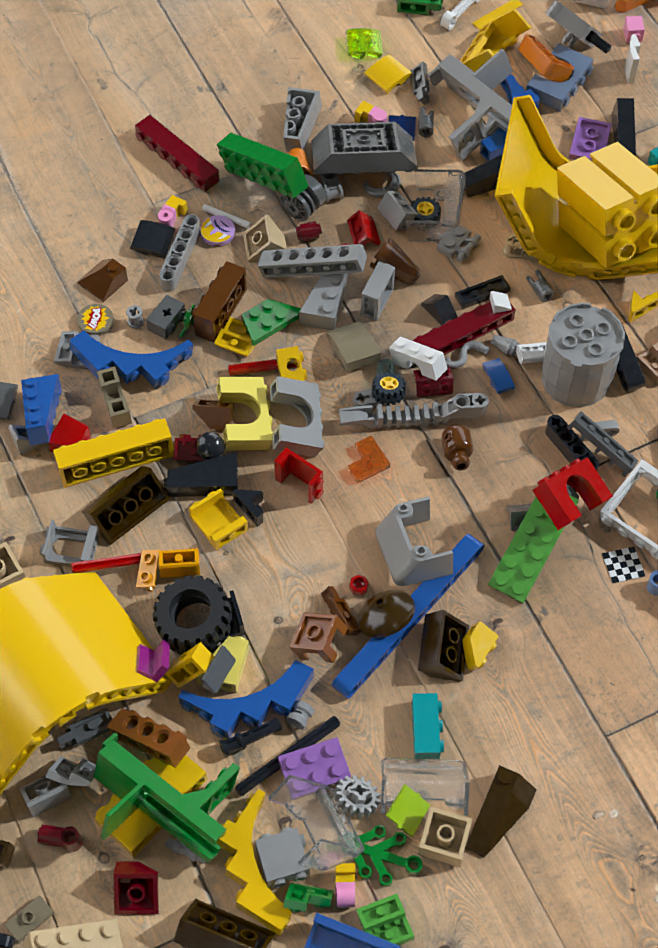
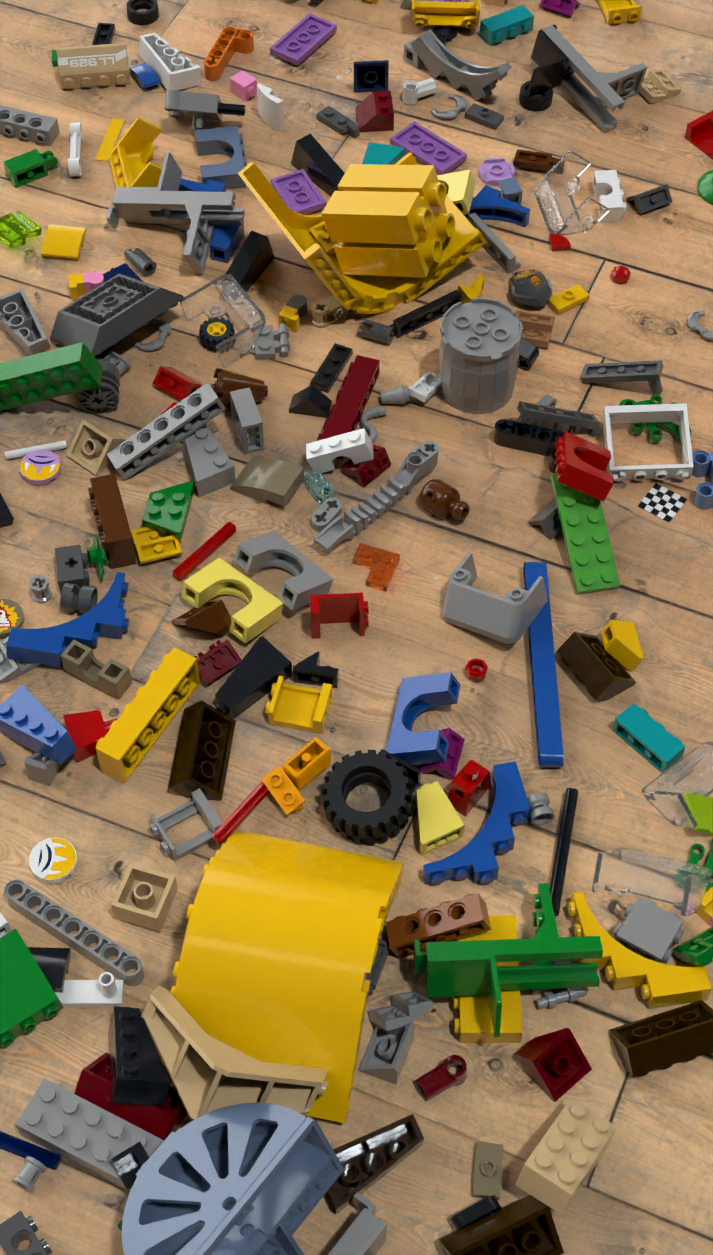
camera: 40 degrees left, 5 degrees down
magenta panel [136,640,170,683] -> none
light grey beam [159,214,200,291] -> none
yellow brick [165,642,214,688] -> none
black hair [195,432,225,460] -> none
dark grey slope [201,645,236,693] -> none
black pin [218,718,282,758] -> none
yellow brick [275,346,307,381] -> none
medium lavender plate [277,737,351,798] -> none
dark orange panel [289,612,348,663] -> none
dark red brick [296,221,322,242] -> none
reddish brown hinge [321,586,362,636] -> none
light grey gear [334,775,381,819] -> none
dark brown dish [357,590,415,638] -> none
black wheel [372,372,406,406] -> none
light grey hinge [377,191,418,231] -> none
dark grey hinge [410,62,430,105] -> none
blue slope [482,358,515,394] -> none
white slope [489,291,511,313] -> none
orange beam [518,34,574,82] -> none
none -> dark grey wheel [60,583,98,614]
none -> leg [279,295,307,333]
none -> arch [386,672,461,765]
none -> black hinge [389,290,461,339]
none -> magenta panel [420,727,465,780]
none -> red torso [448,760,491,817]

